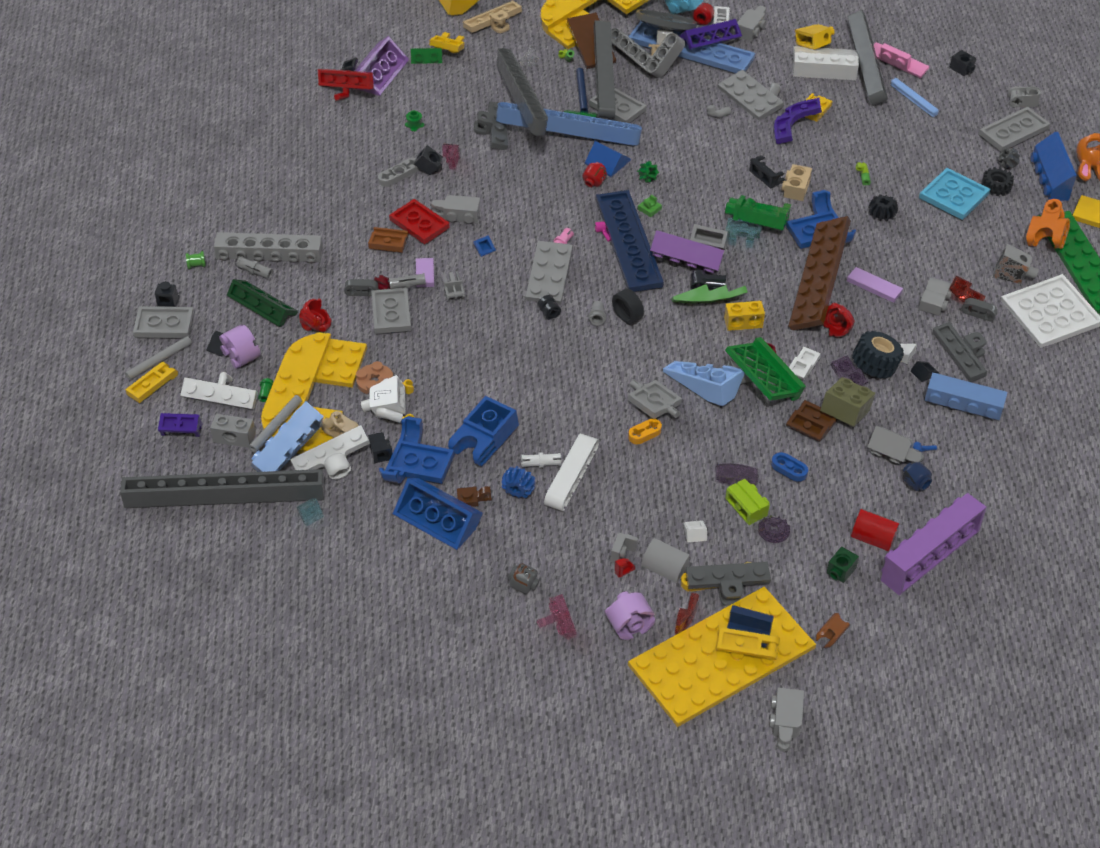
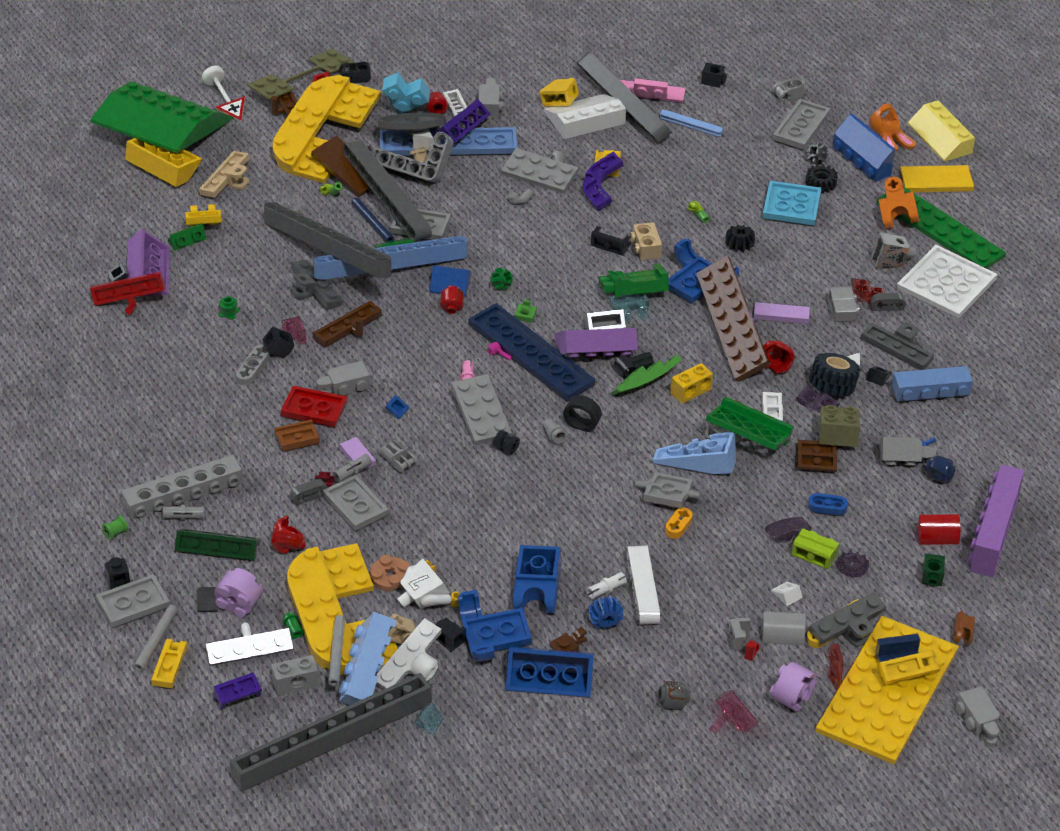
camera: 30 degrees left, 5 degrees down
none -> reddish brown plate [313,301,382,347]

